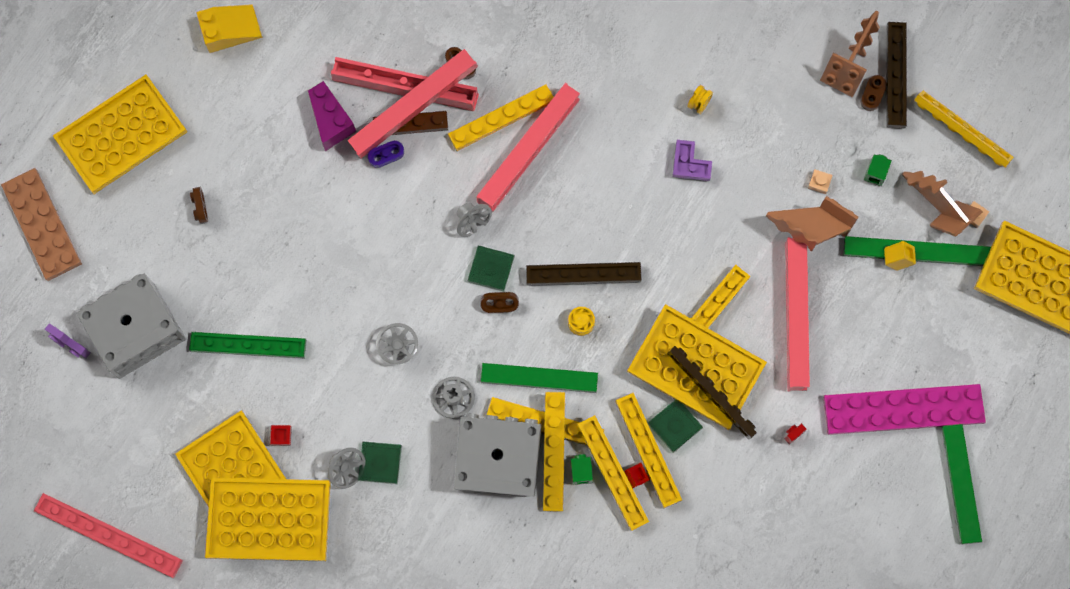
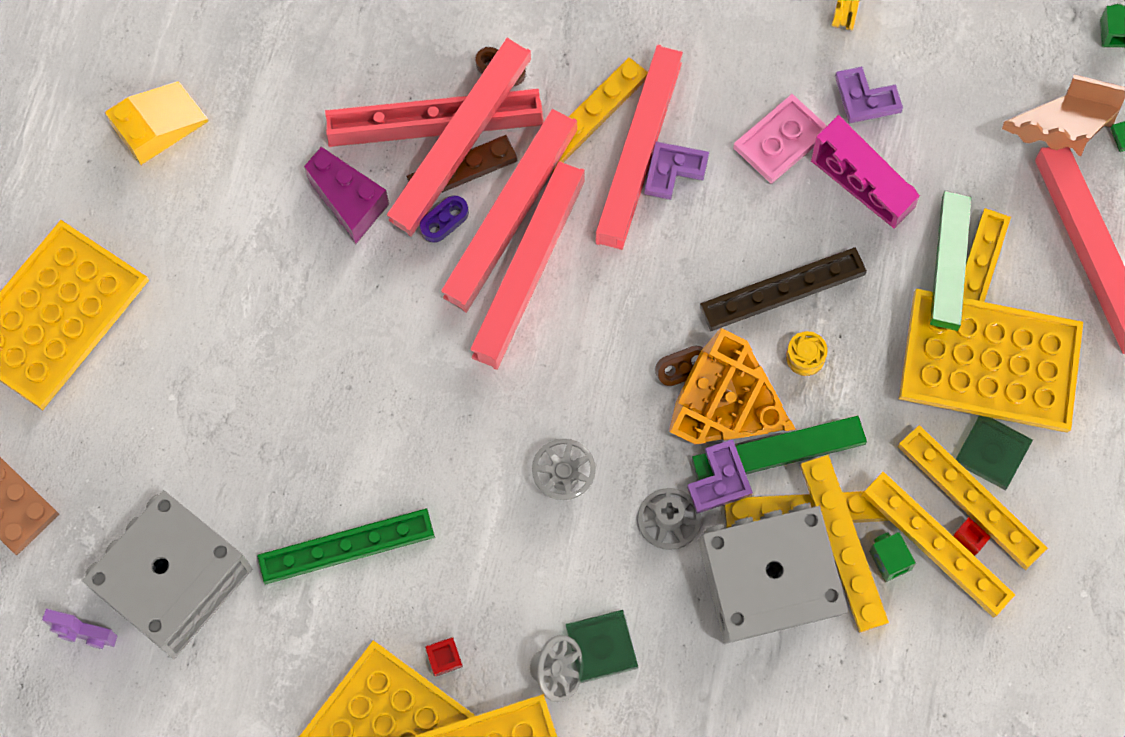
camera: 20 degrees left, 5 degrees down
reddish brown plate [190,186,208,224] -> none
light grey wheel [457,203,492,237] -> none
clear green tile [467,245,515,292] -> none
dark brown plate [667,346,757,440] -> none
light nougat plate [808,169,833,194] -> none
none -> coral tile [441,109,577,313]
none -> coral tile [471,161,585,370]
none -> medium lavender plate [644,142,709,200]
none -> light orange wedge [669,328,796,445]
none -> medium lavender plate [687,439,753,514]
none -> bright pink plate [733,94,827,184]
none -> dark pink wedge [811,115,920,229]
none -> tile [930,191,971,331]

